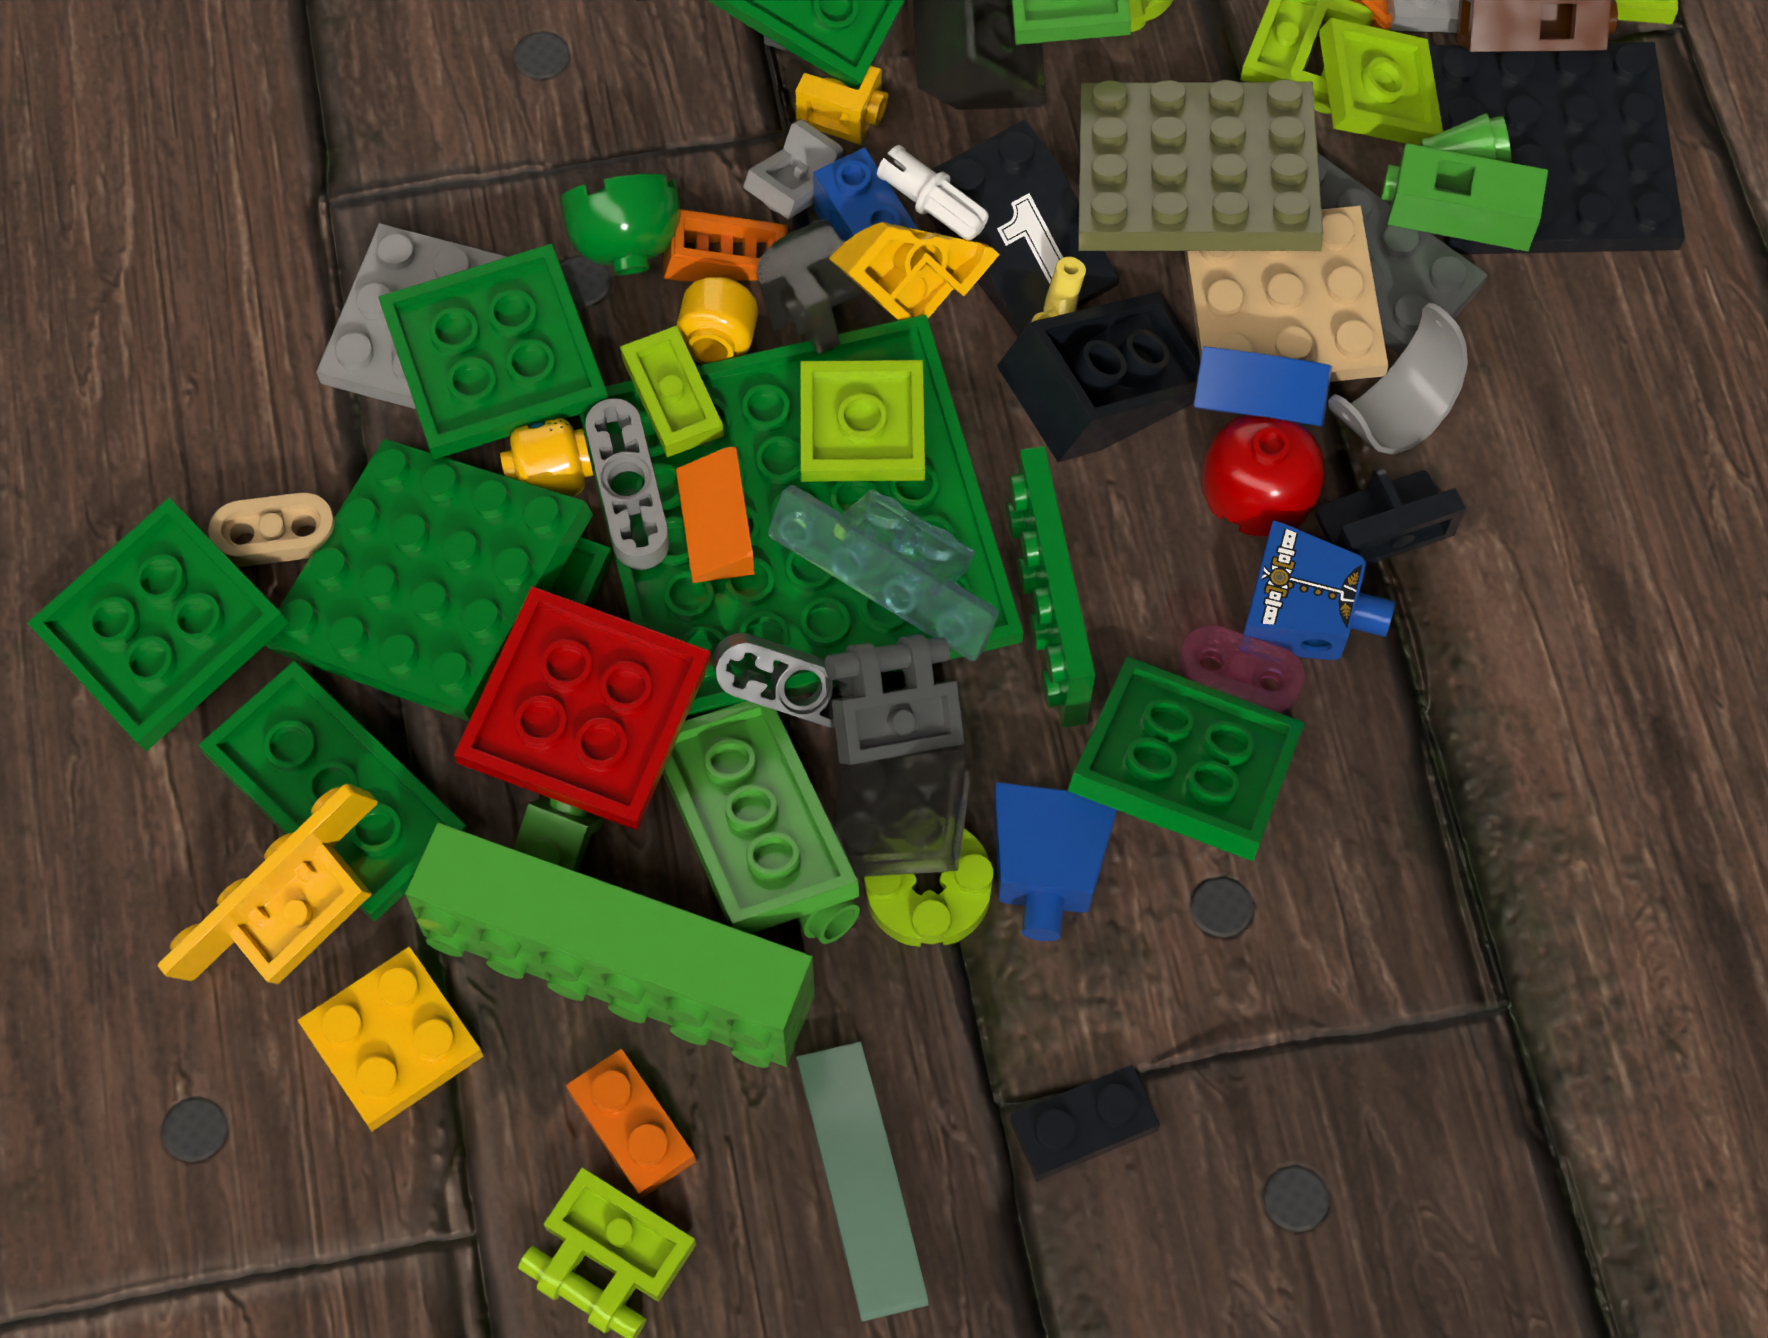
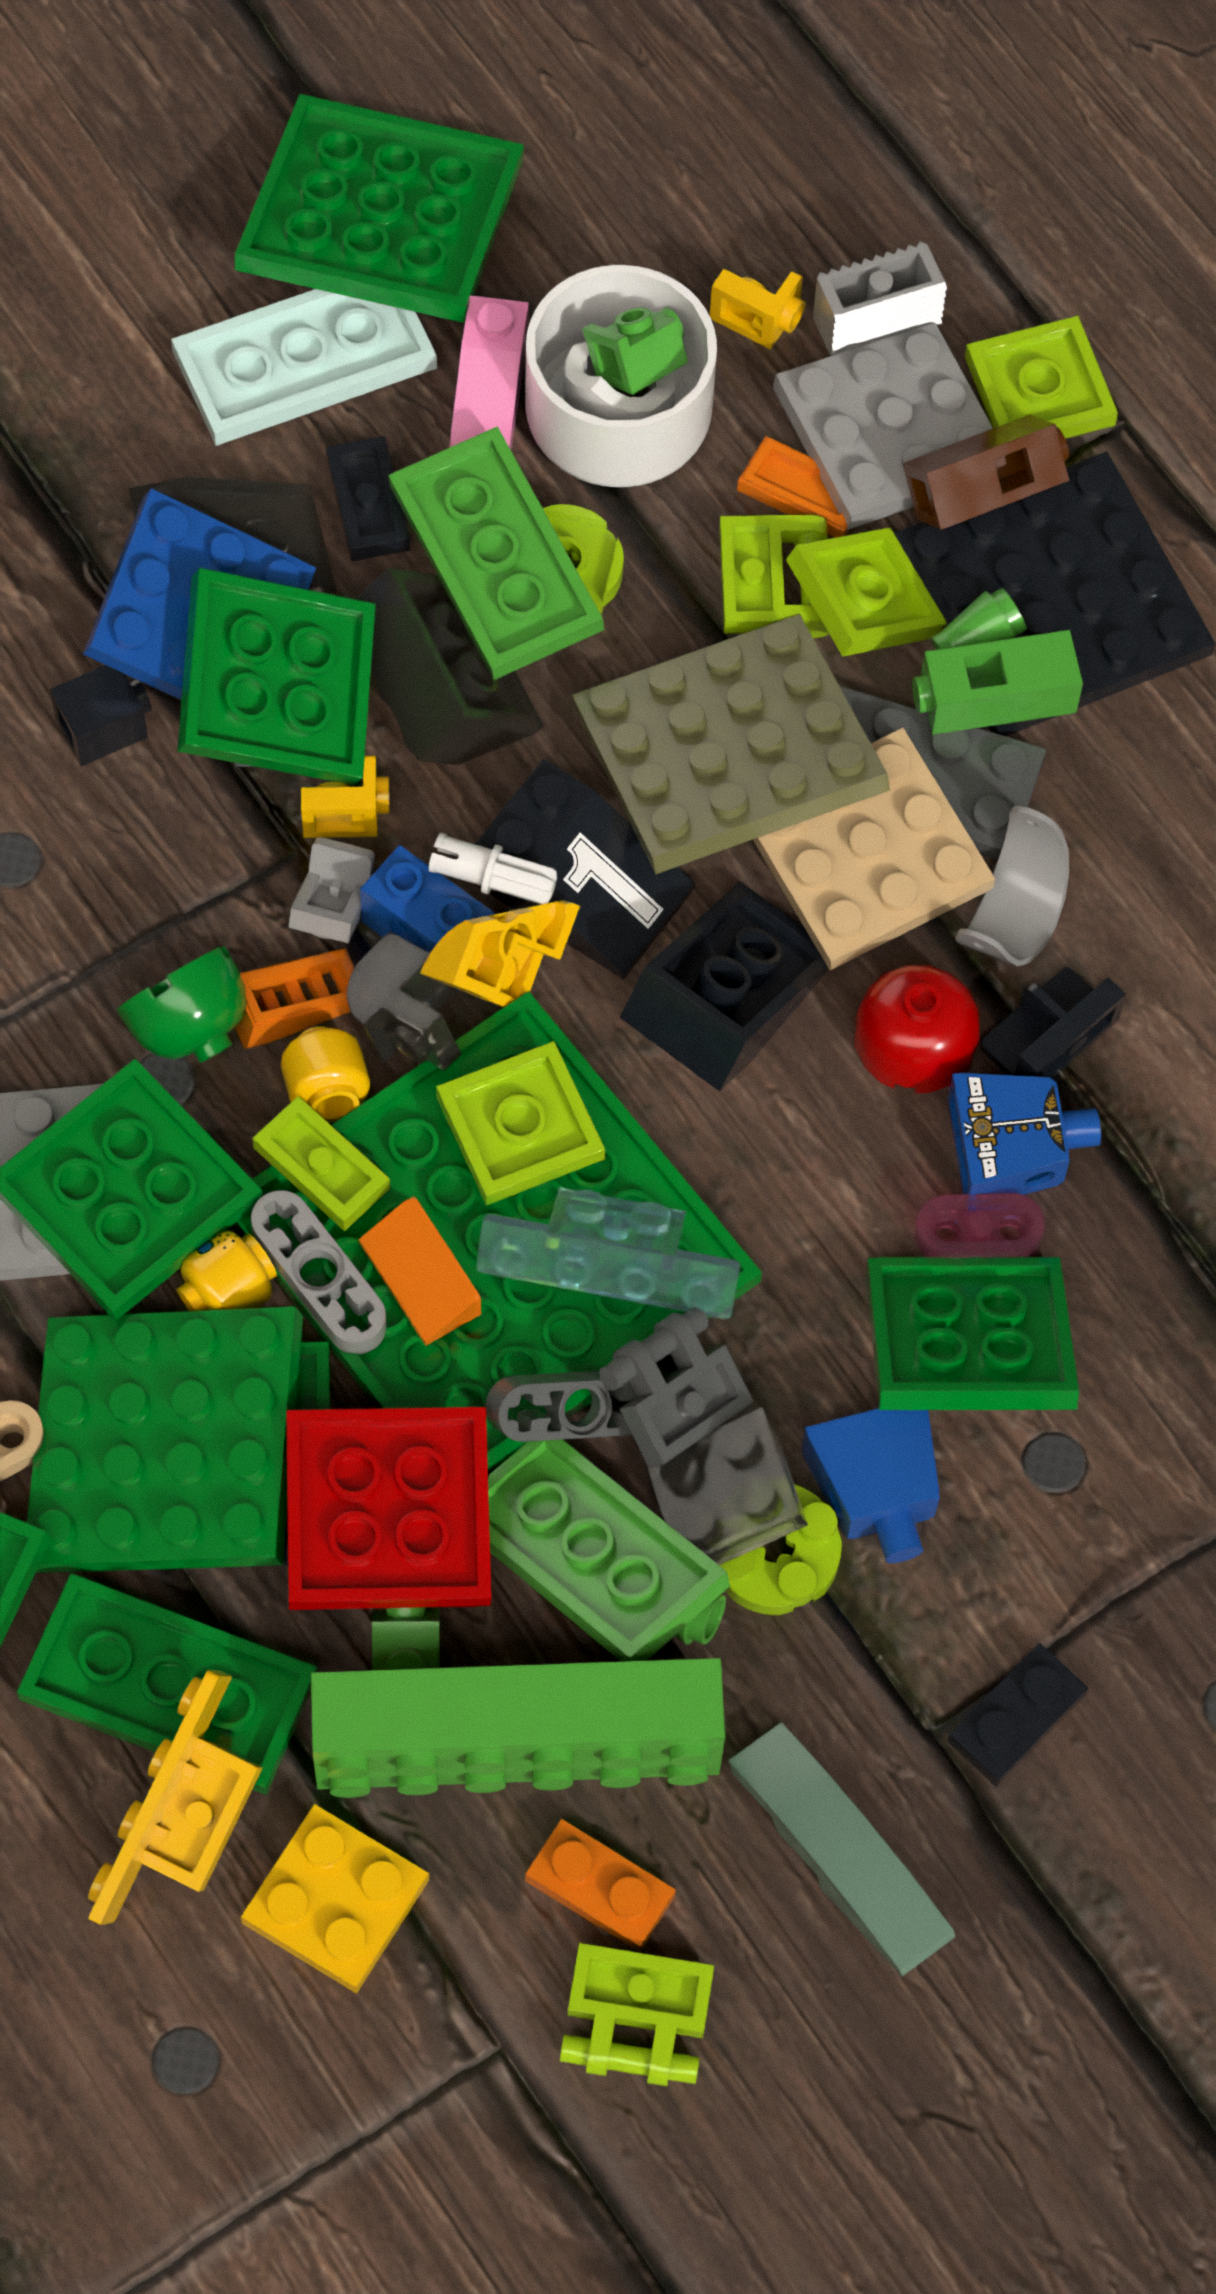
camera: 25 degrees left, 0 degrees up
green plate [1006,446,1095,728] -> none
light yellow arm [1031,257,1086,322] -> none
blue slope [1194,346,1333,427] -> none

